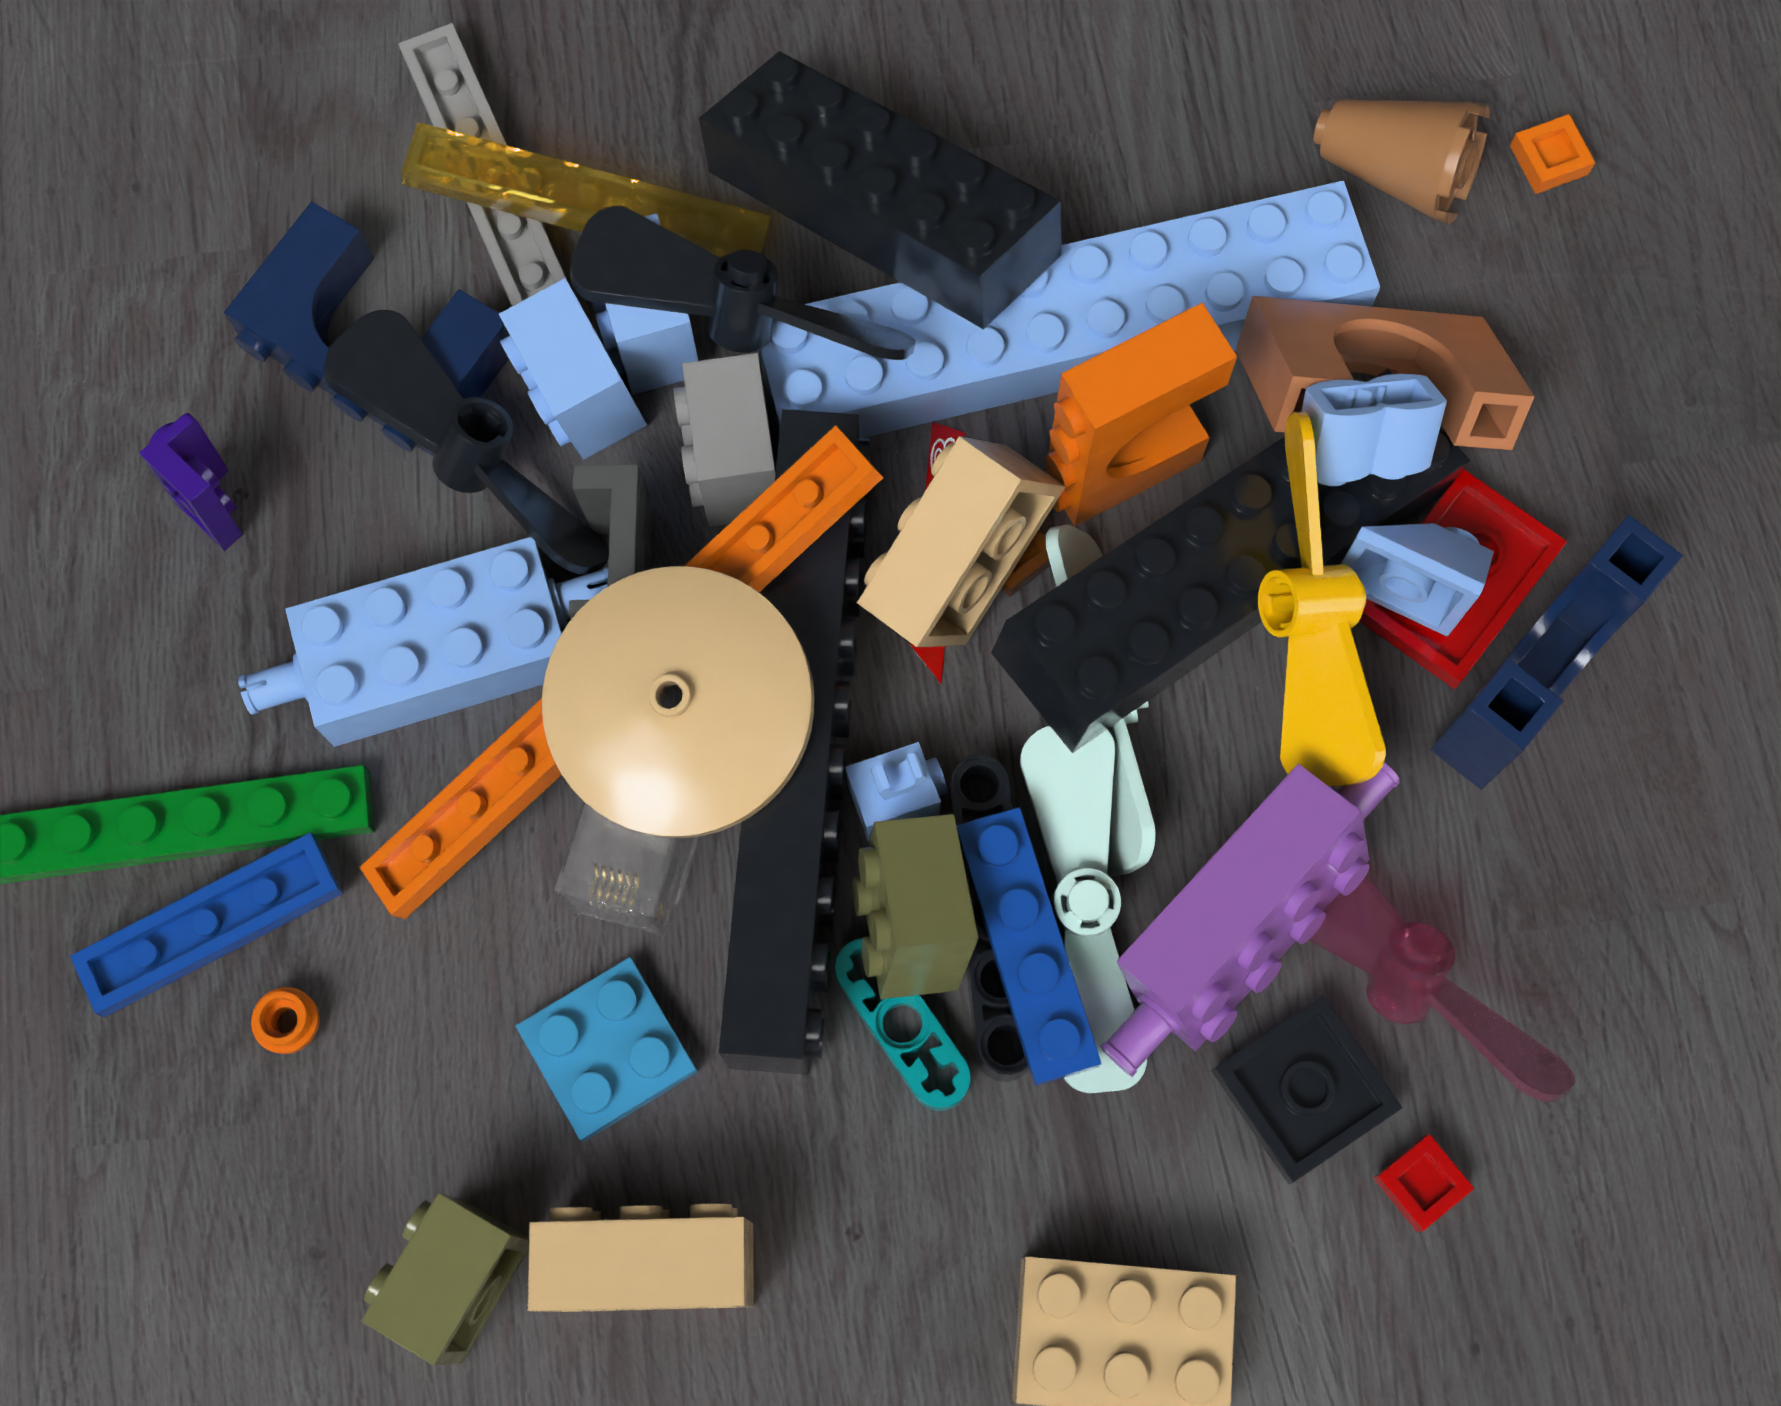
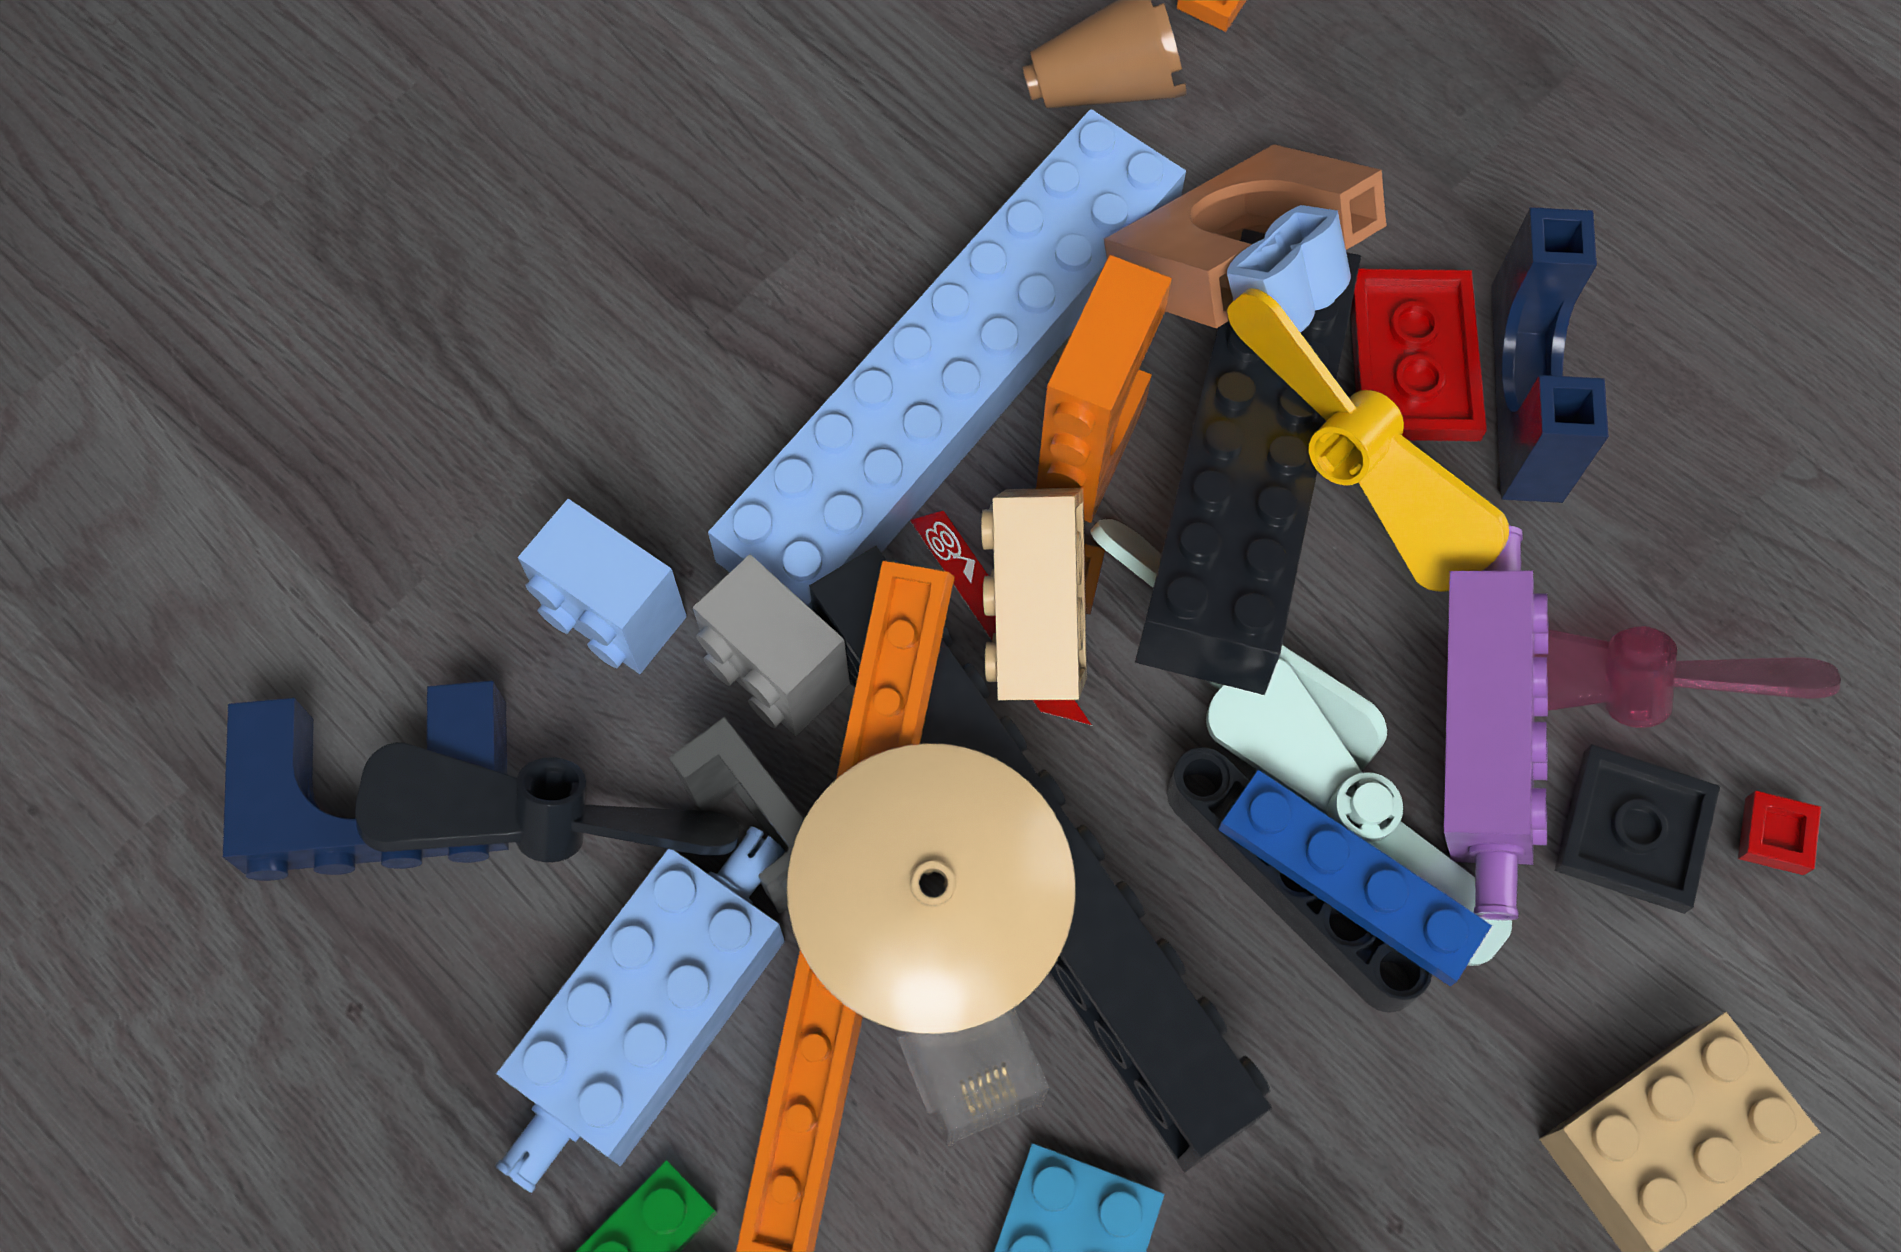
camera: 40 degrees left, 5 degrees down
dark purple bracket [139,413,243,551] -> none
light grey plate [398,23,566,306] -> none
clear yellow plate [401,122,771,258] -> none
light blue brick [499,278,647,460] -> none
black piece [571,206,916,360] -> none
black brick [699,51,1062,330] -> none
teal beam [835,938,970,1111] -> none
light blue brick [845,742,948,841] -> none
olive brick [852,814,978,999] -> none
light blue slope [1341,523,1494,637] -> none

